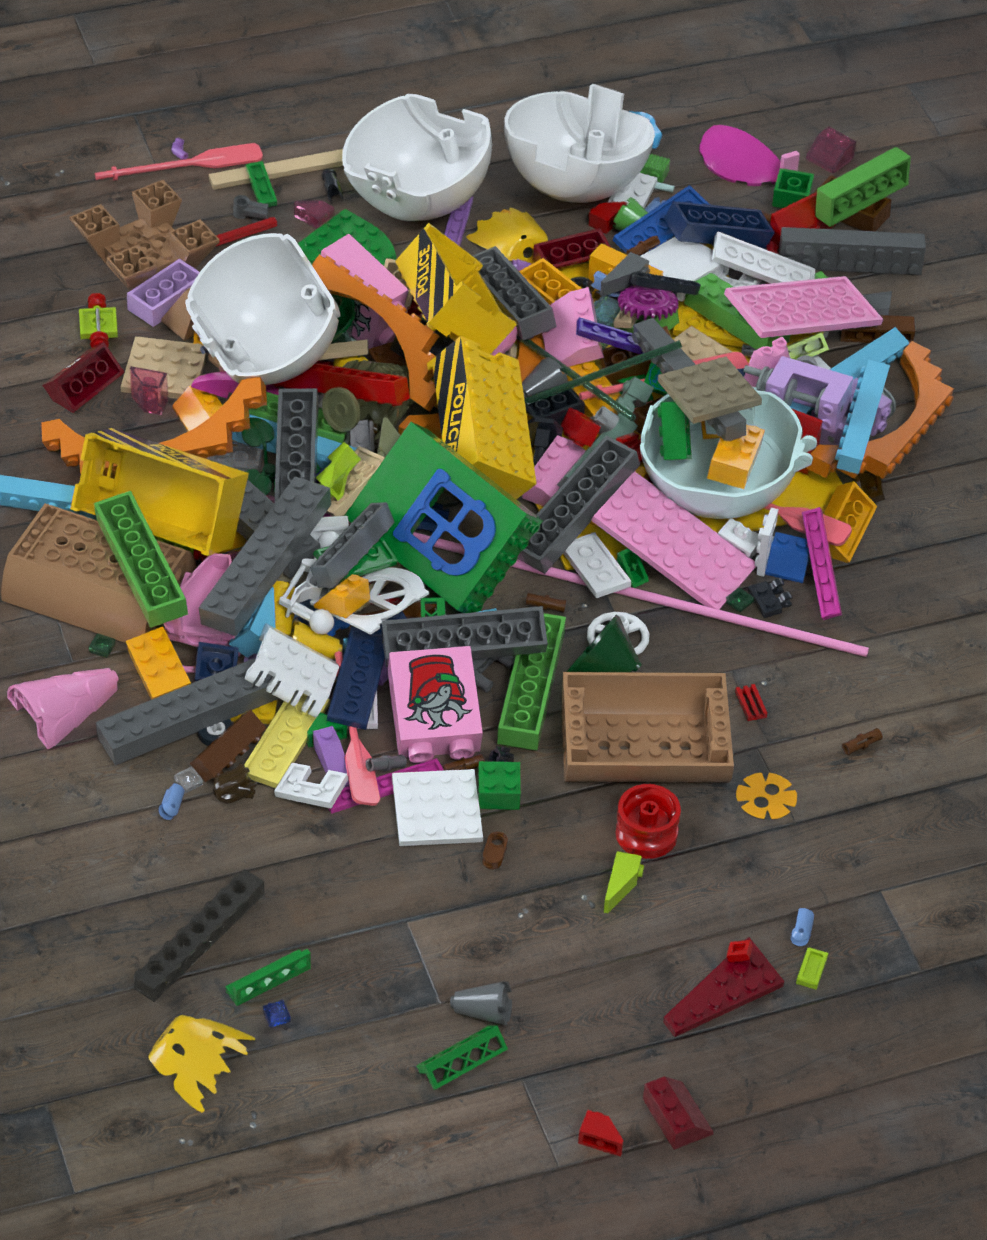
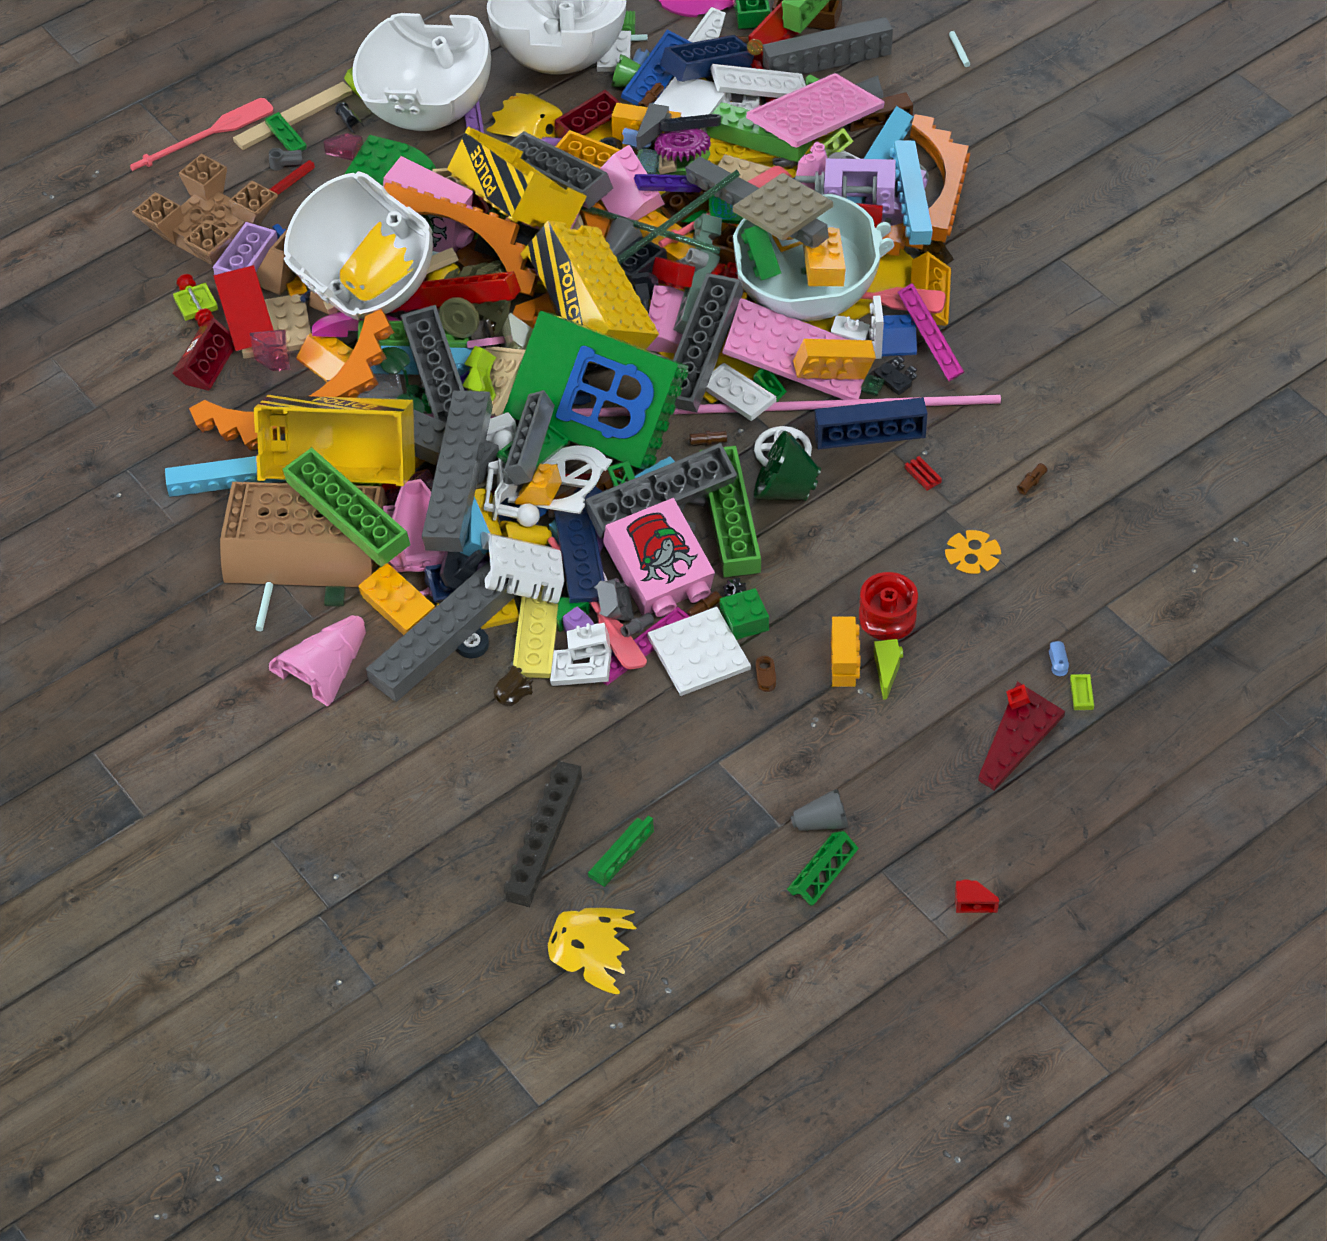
camera: 15 degrees left, 5 degrees up
medium blue piece [159,783,185,820] -> none
medium lavender arm [171,138,188,160] -> none
clear plate [174,766,203,794] -> none
reddish brown brick [189,709,266,782] -> none
clear blue tile [263,1000,291,1028] -> none
medium nougat slope [561,672,734,783] -> none
red slope [588,201,627,234] -> none
dark red slope [643,1076,714,1150] -> none
none -> red sticker [213,265,277,351]
none -> light aqua bar [255,582,273,631]
none -> yellow piece [340,222,414,301]
none -> black piece [440,550,484,591]
none -> bright pink tile [467,336,505,348]
none -> white brick [567,623,611,661]
none -> dark grey slope [595,579,634,622]
none -> white wing [688,7,726,42]
none -> clear yellow plate [747,39,763,55]
none -> light orange brick [793,338,876,380]
none -> dark blue brick [814,397,928,450]
none -> light orange piece [831,617,860,687]

